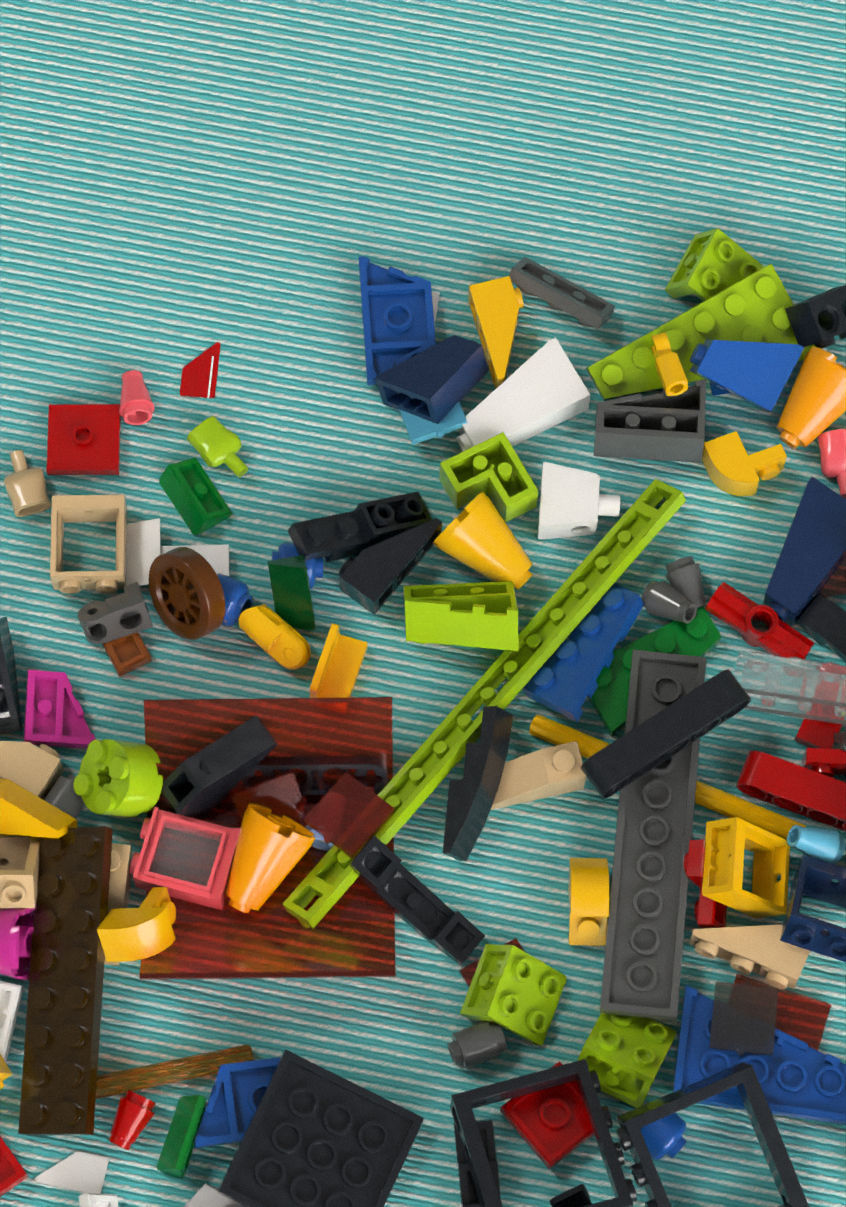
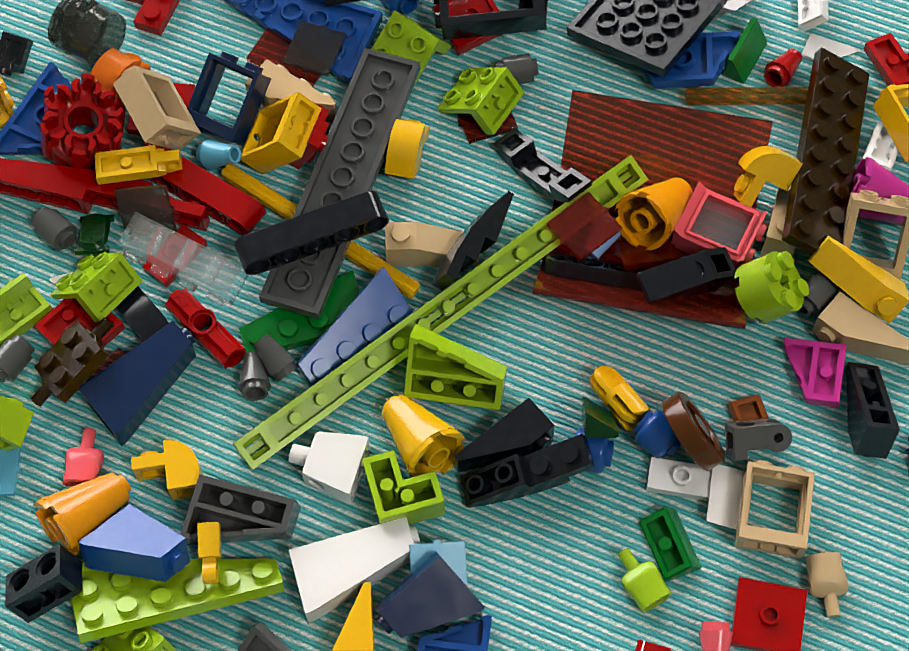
camera: 165 degrees left, 5 degrees down
yellow panel [310,623,368,713] -> none

